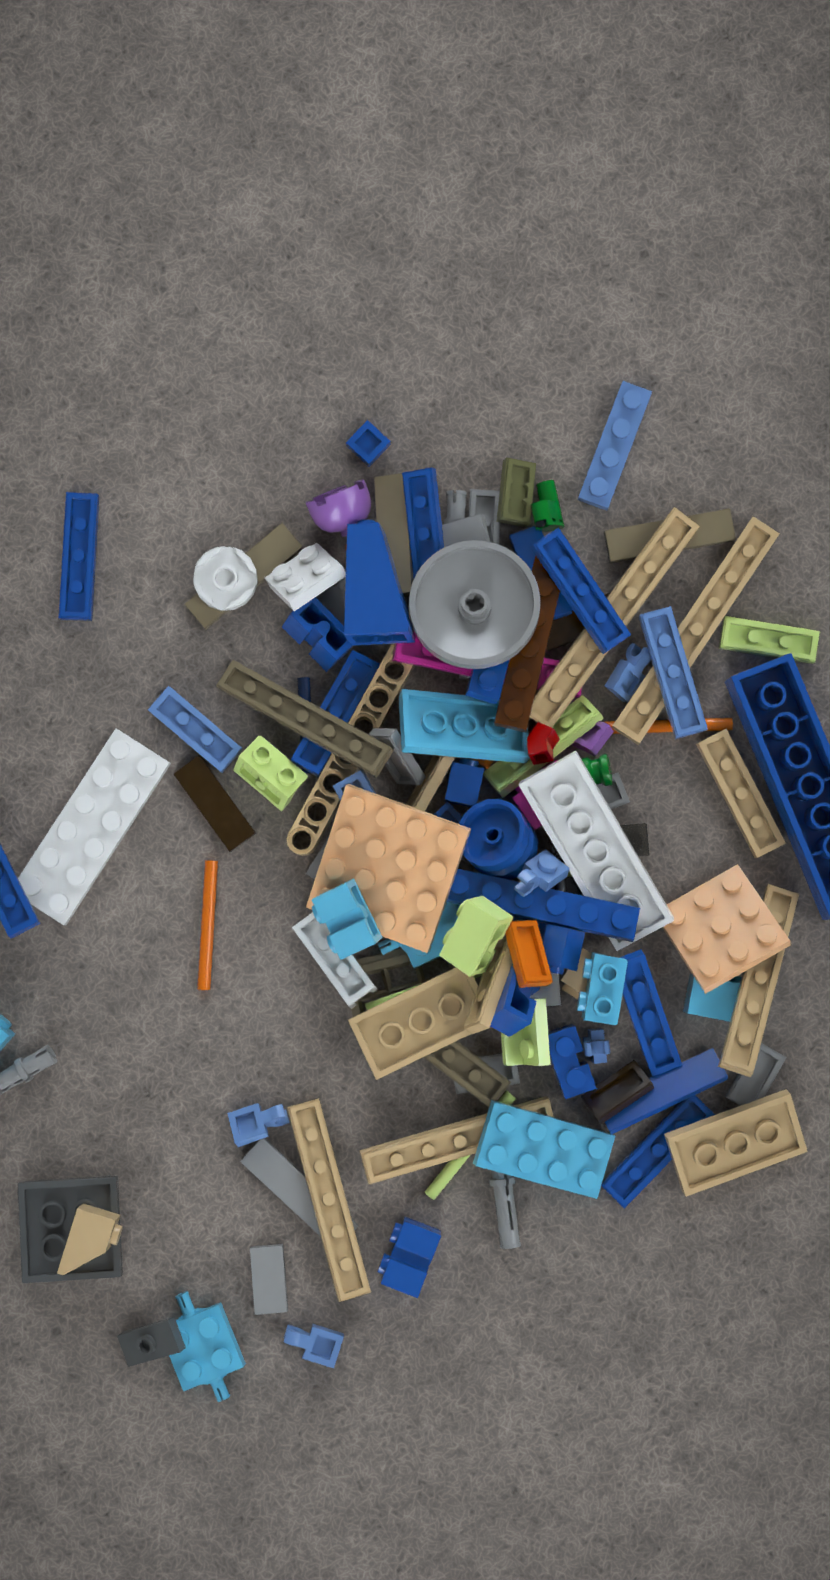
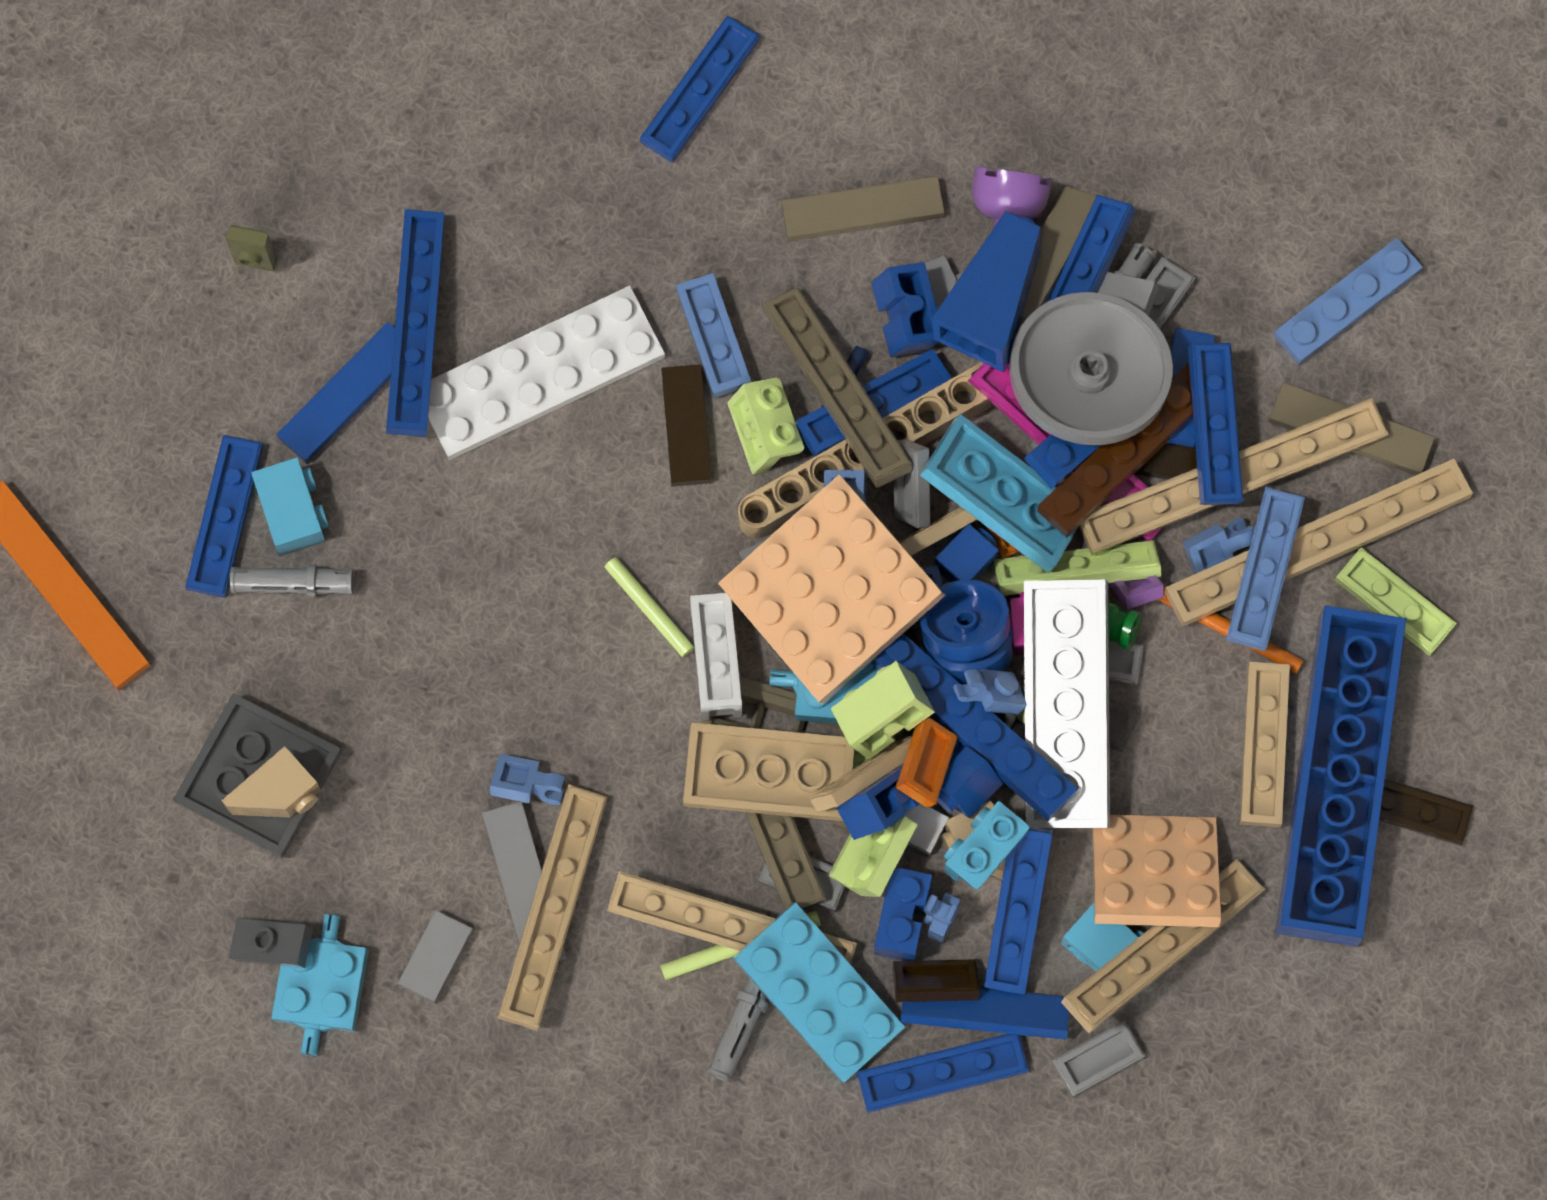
camera: 30 degrees right, 10 degrees down
white tile [193,546,258,611] -> none
orange bar [197,860,218,990] -> none
white plate [265,543,346,611] -> none
medium blue plate [283,1324,344,1368] -> none
medium azure brick [312,878,383,960] -> none
blue plate [346,420,391,467] -> none
blue brick [377,1216,441,1298] -> none
olive plate [496,457,536,527] -> none
red piece [527,722,560,765] -> none
green piece [531,480,565,532] -> none
tan plate [664,1089,808,1197] -> none
none -> yellowish green bar [604,557,695,658]

